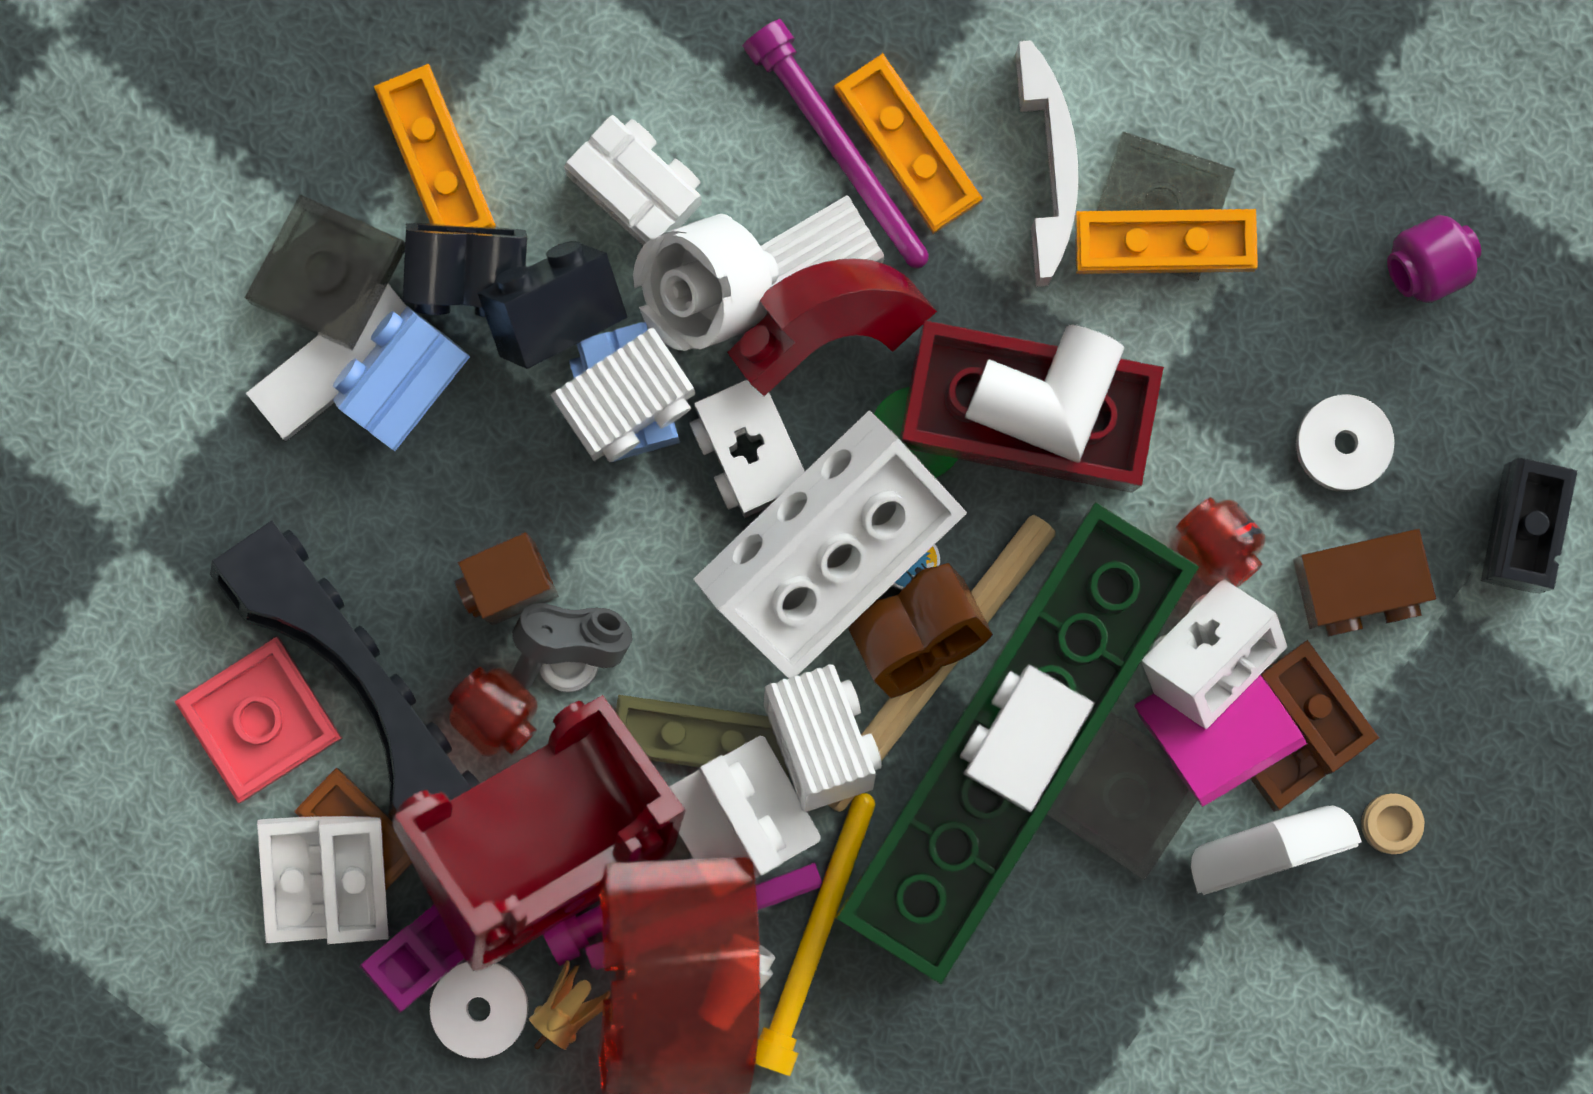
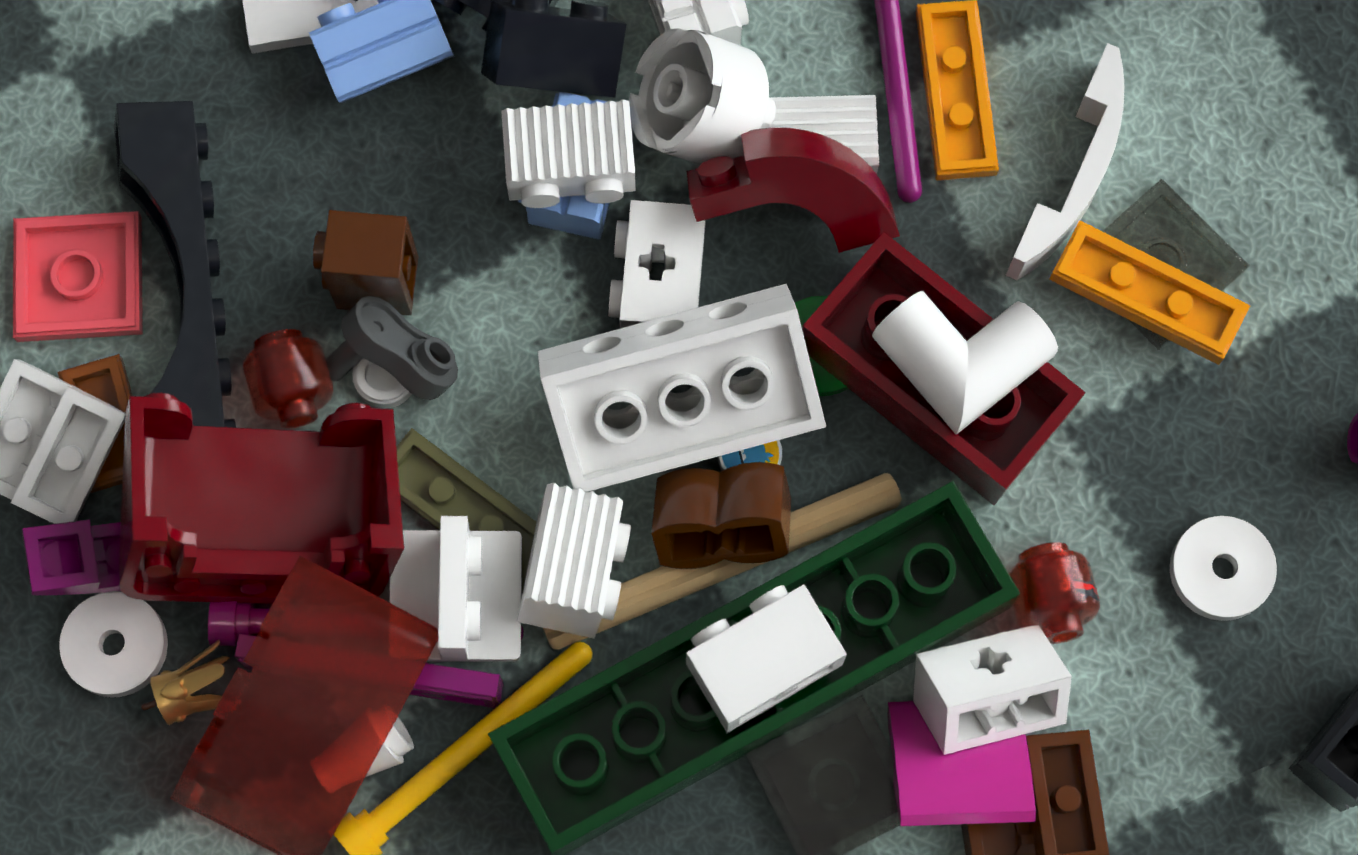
camera: 30 degrees right, 10 degrees down
reddish brown brick [1293,529,1436,637] -> none

